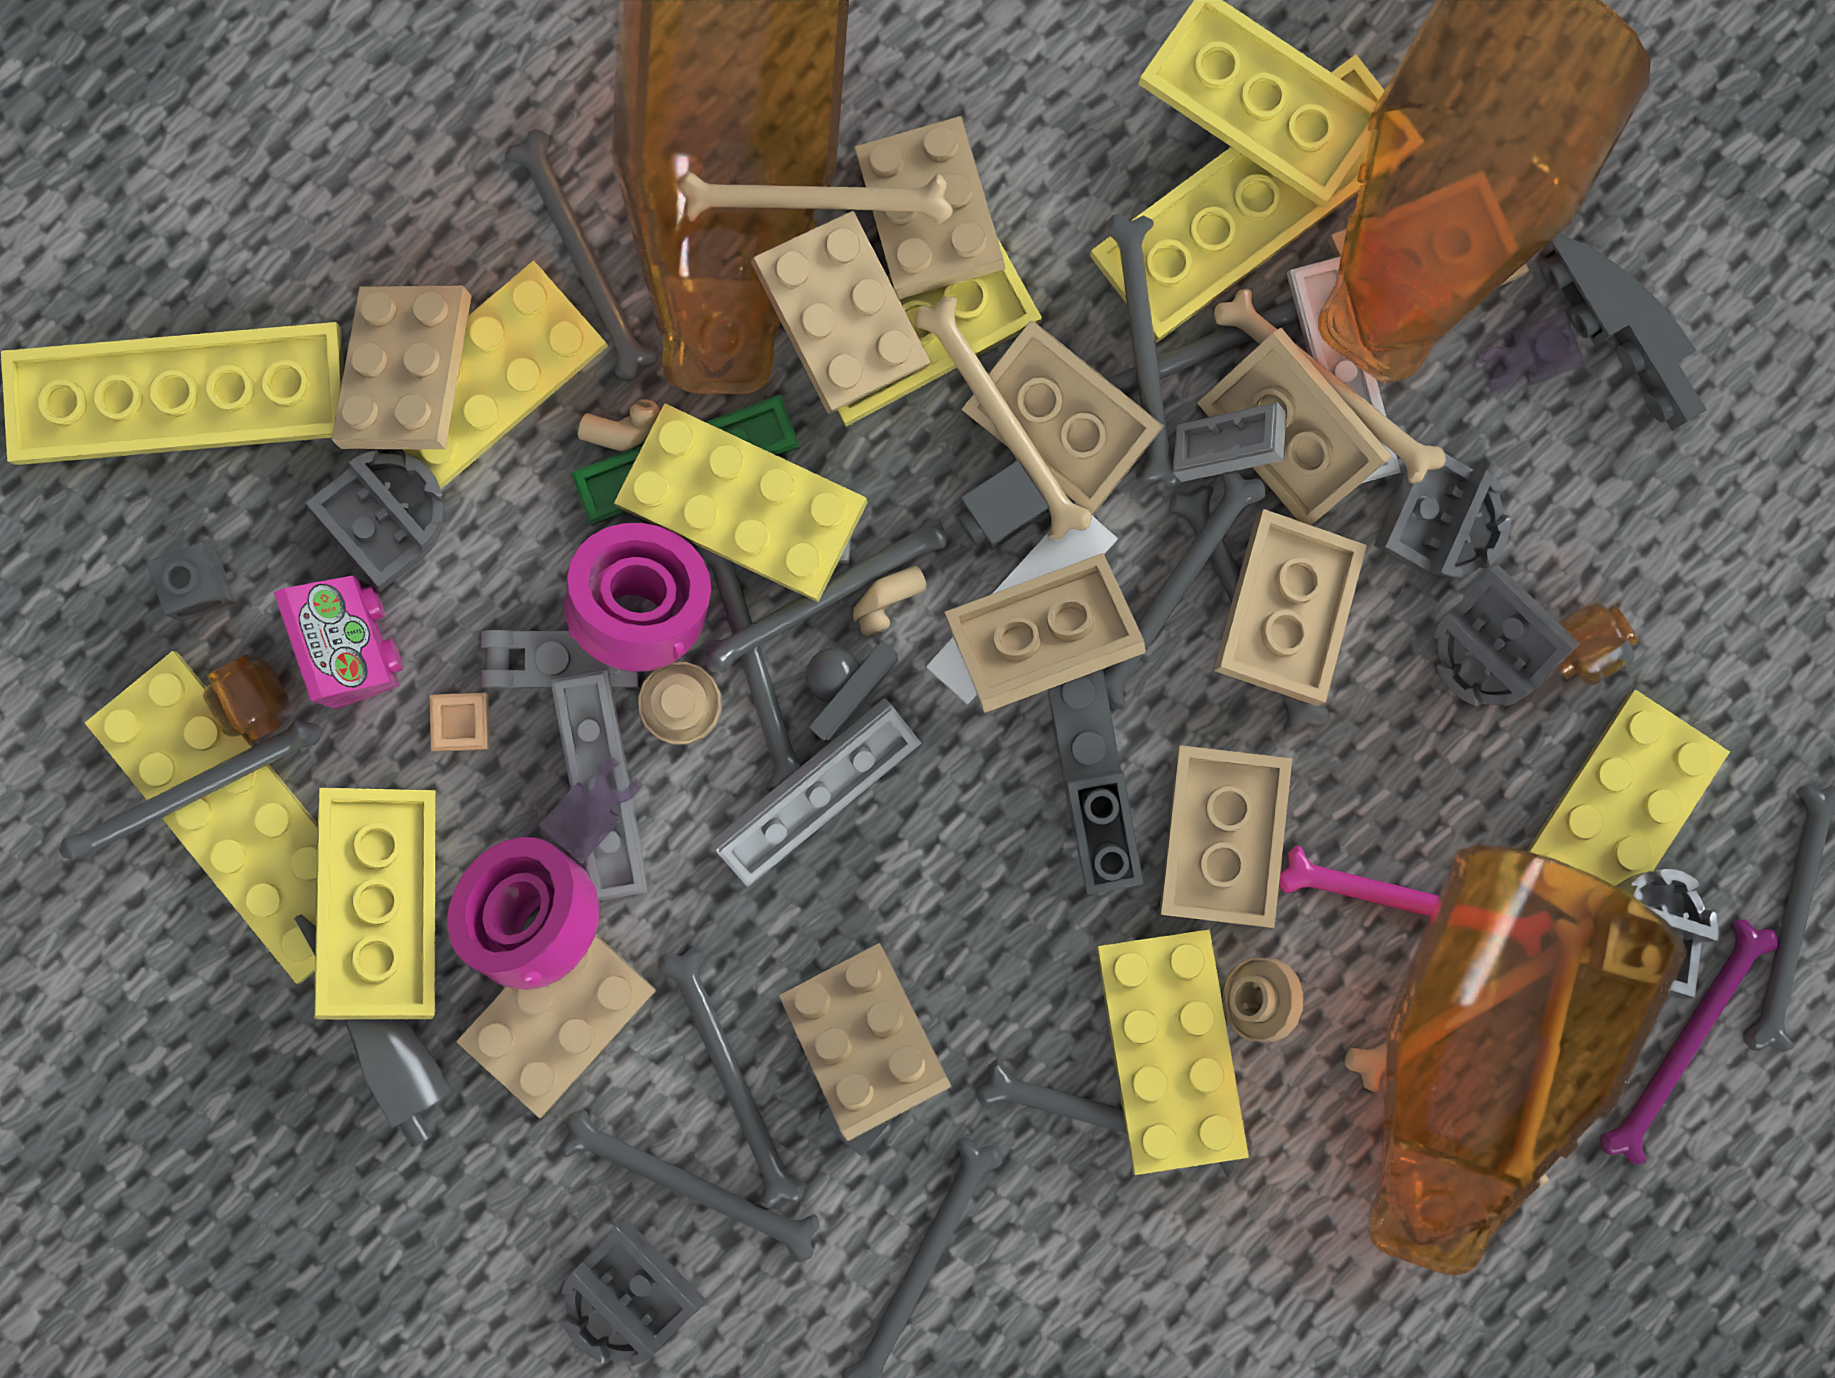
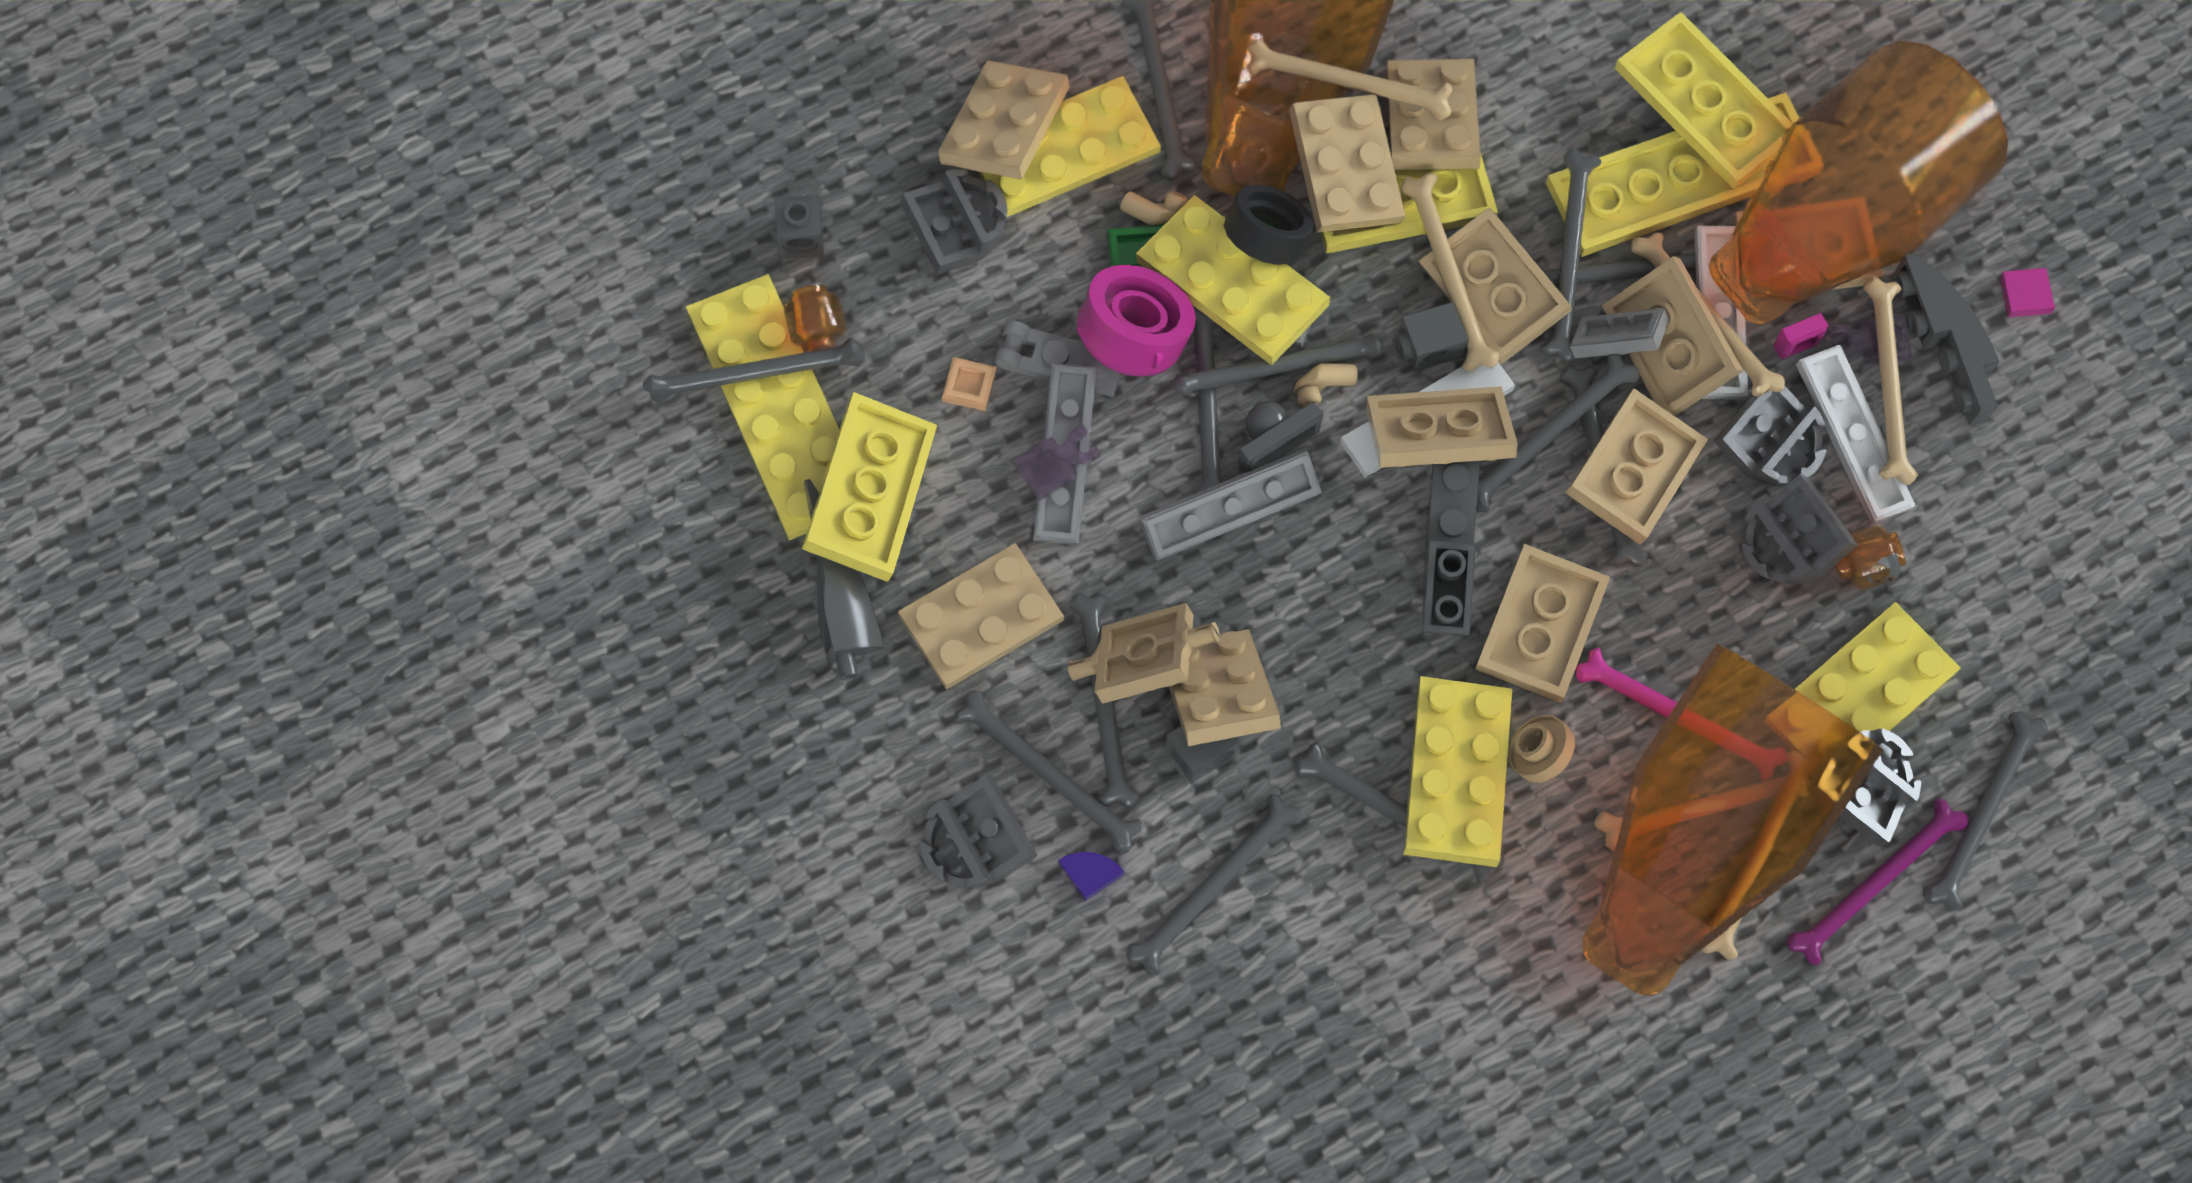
camera: 15 degrees right, 15 degrees down
light yellow plate [1,322,344,465] -> none
slope [274,576,403,709] -> none
dark pink piece [447,837,600,990] -> none
tan plate [638,662,722,745] -> none
none -> dark purple tile [1058,852,1124,901]
none -> tan plate [1068,603,1220,704]
none -> black tyre [1224,185,1314,265]
none -> dark pink tile [1773,313,1828,360]
none -> white tile [1796,345,1916,524]
none -> tan piece [1863,276,1918,485]
none -> dark pink tile [2000,268,2055,317]

